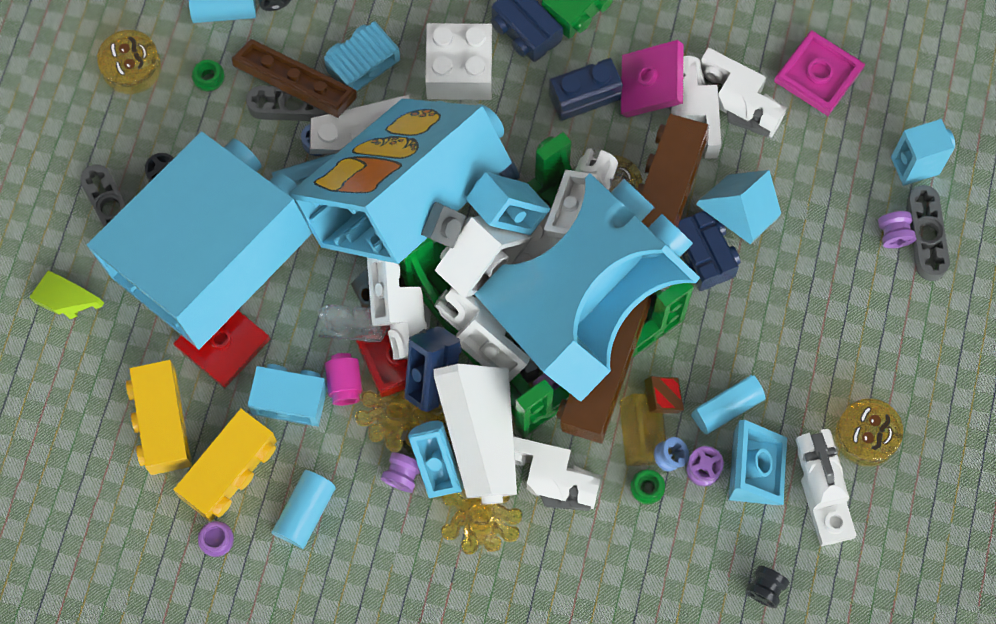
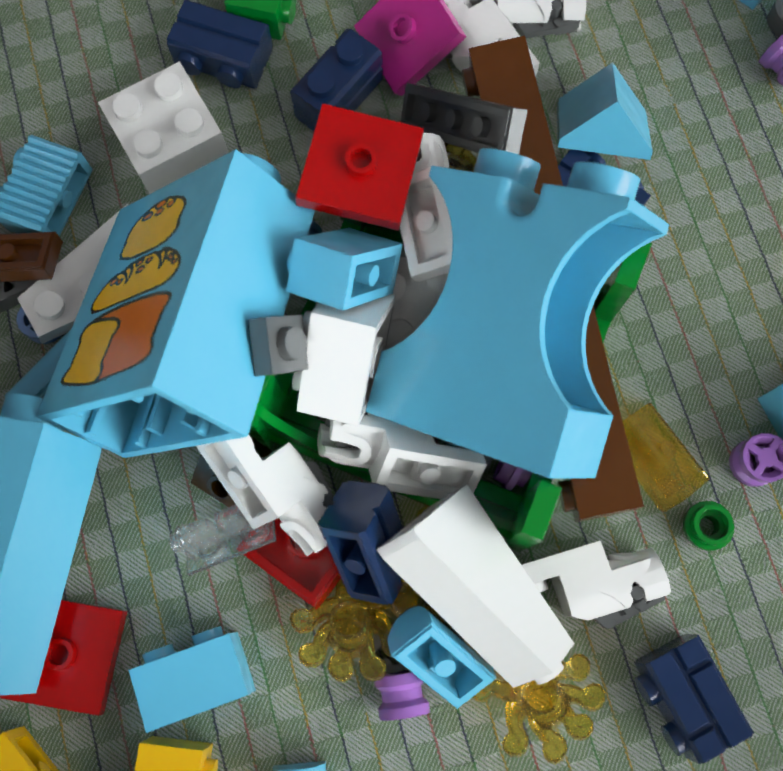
camera: 30 degrees left, 5 degrees up
dark pink brick [325,353,362,406] -> none
reddish brown tile [644,376,684,414] -> none
medium blue bush [654,437,689,472] -> none
medium azure brick [691,375,765,435] -> none
none -> red plate [295,103,424,231]
none -> dark grey tile [400,83,528,154]
none -> dark blue brick [634,634,754,764]

